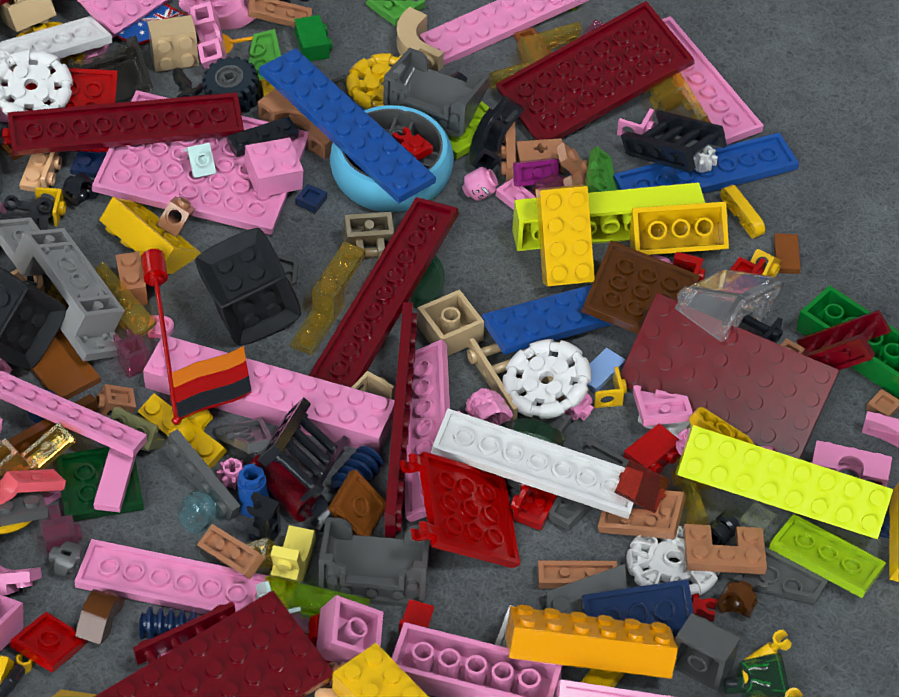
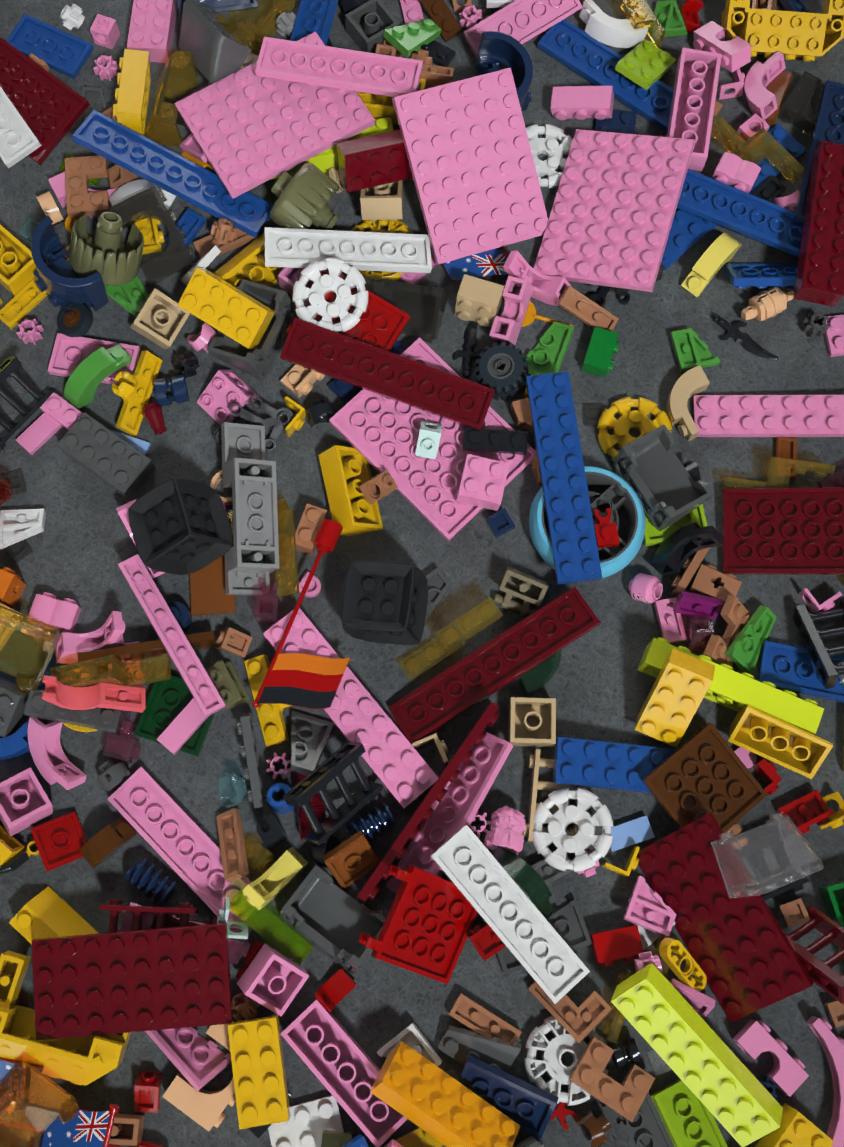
camera: 30 degrees right, 25 degrees up
clear red piece [614,459,670,513] -> none

